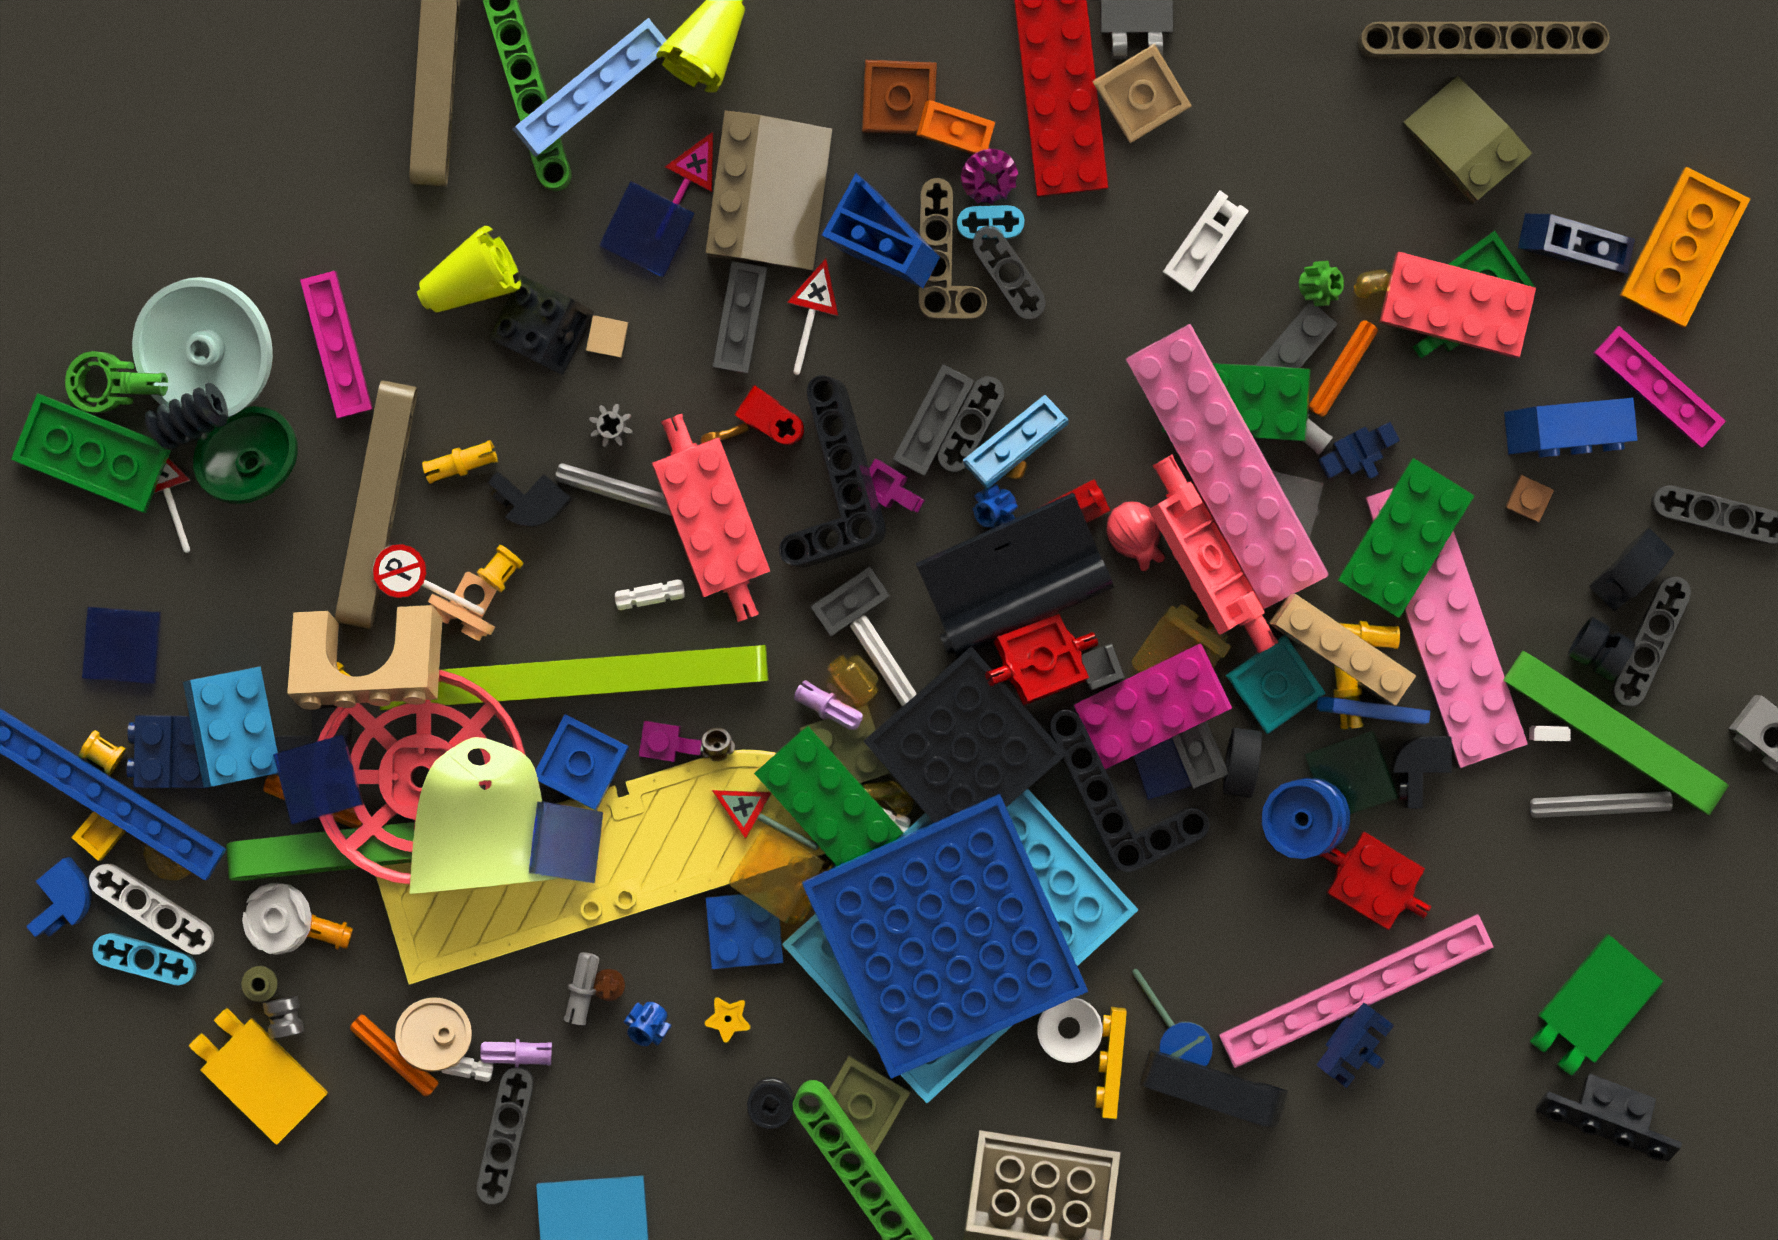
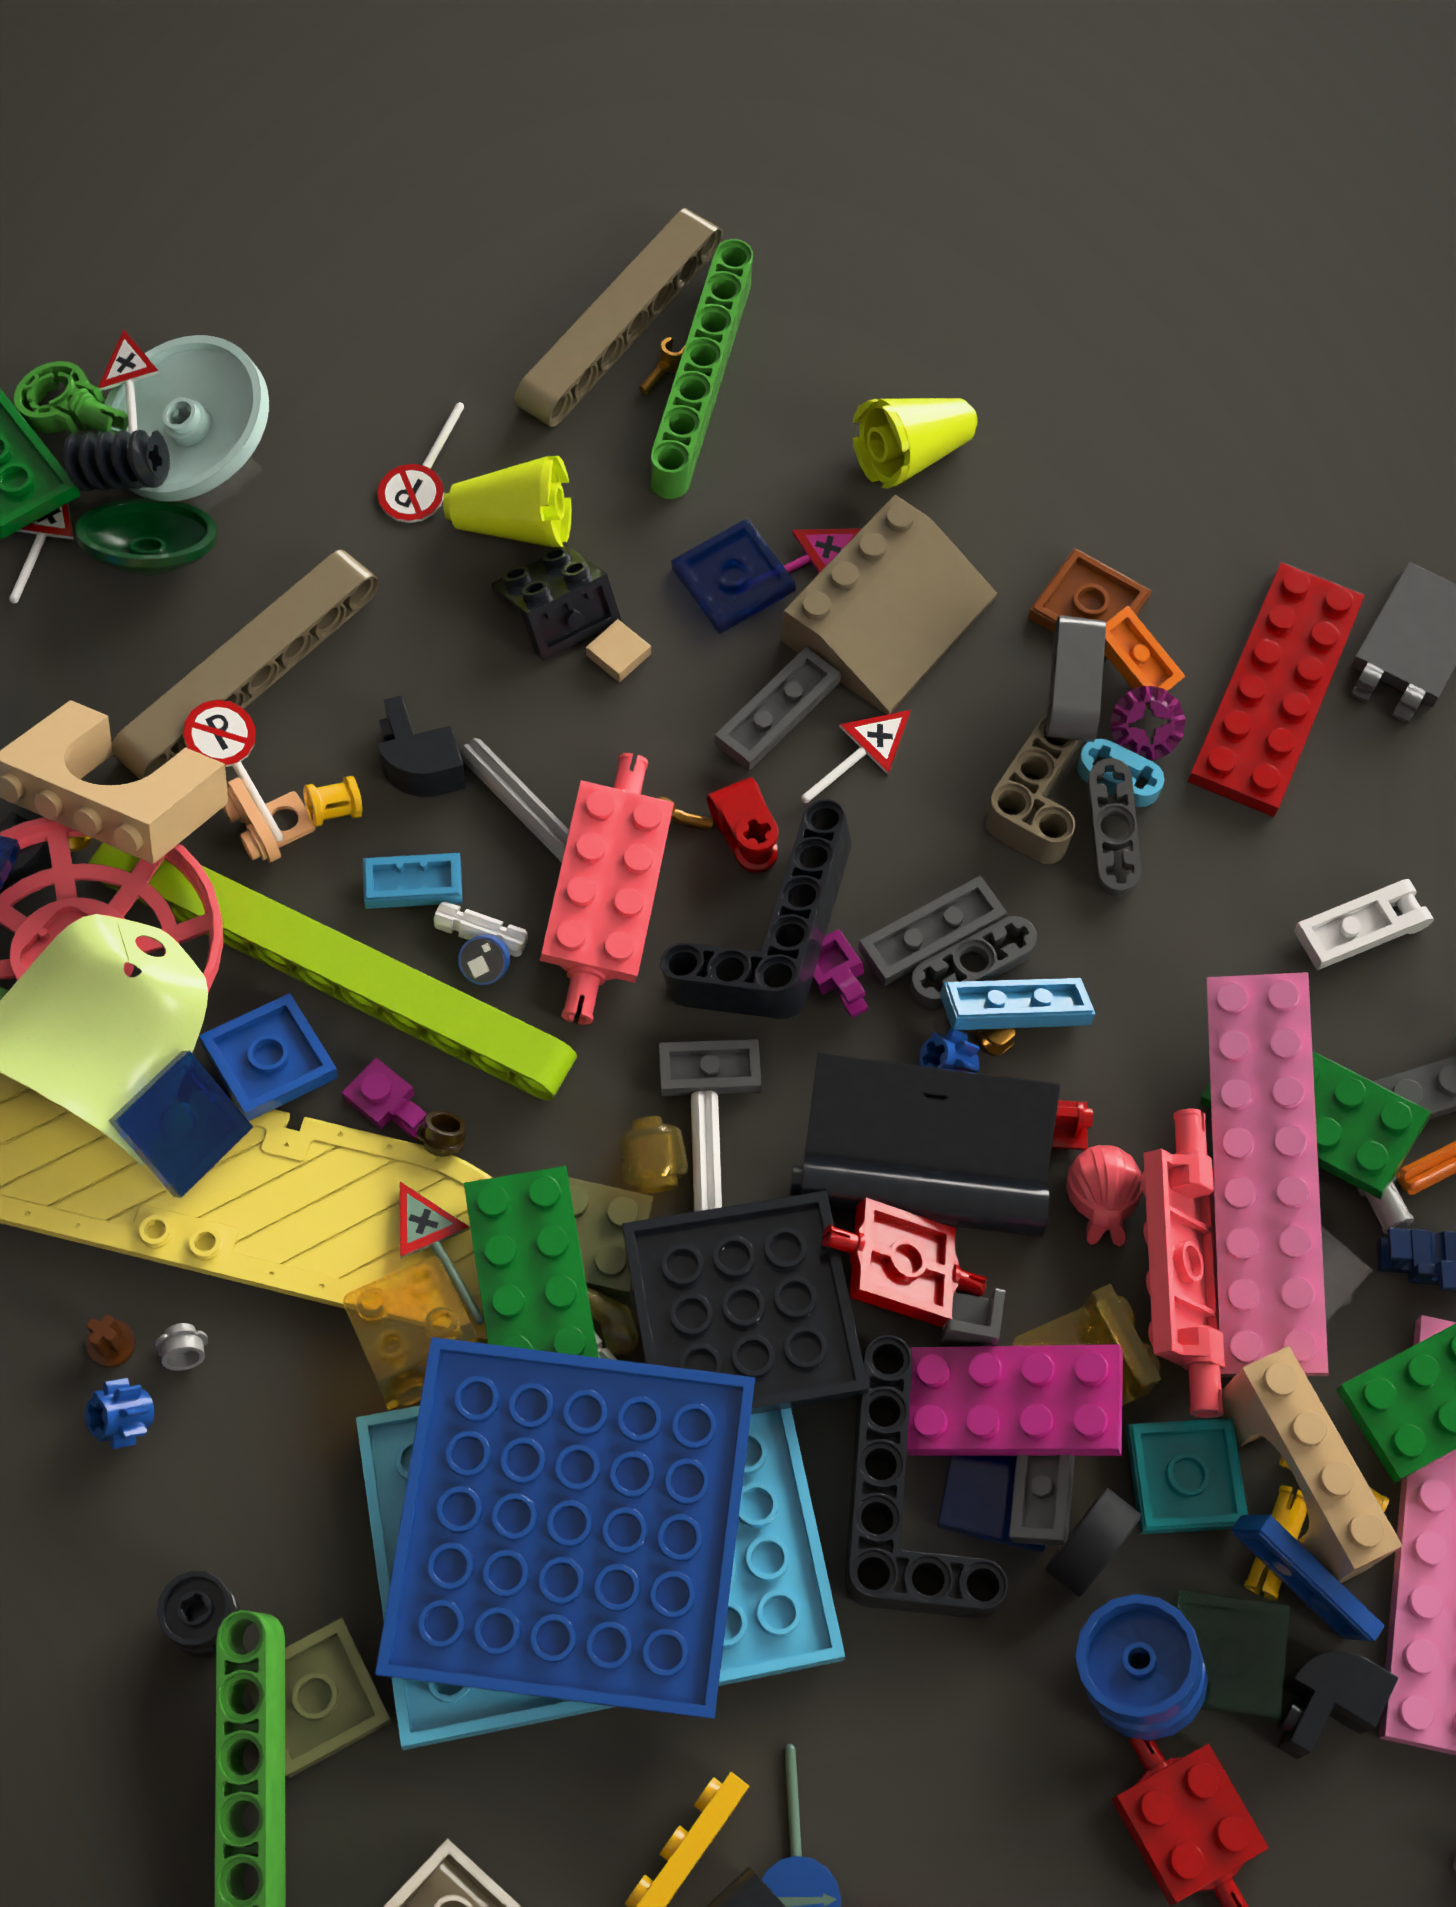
camera: 25 degrees right, 25 degrees down
dark pink plate [300,271,373,419] -> none
yellow pin [422,440,498,484] -> none
light blue plate [512,18,666,157] -> none
light grey axle [563,952,599,1025] -> none
light grey gear [589,404,633,447] -> none
yellow plate [704,997,751,1043] -> none
blue plate [706,891,784,969] -> none
lavender axle [794,680,863,730] -> none
blue wedge [822,173,940,288] -> none
white piece [1037,998,1103,1063] -> none
tan tile [1093,44,1192,143] -> none
none -> piece [98,329,160,434]
none -> light grey plate [154,1323,208,1371]
none -> dark azure plate [363,853,463,909]
none -> piece [377,402,464,523]
none -> tile [458,934,510,985]
none -> pearl gold hand [639,337,685,394]
none -> dark grey beam [1046,615,1106,742]

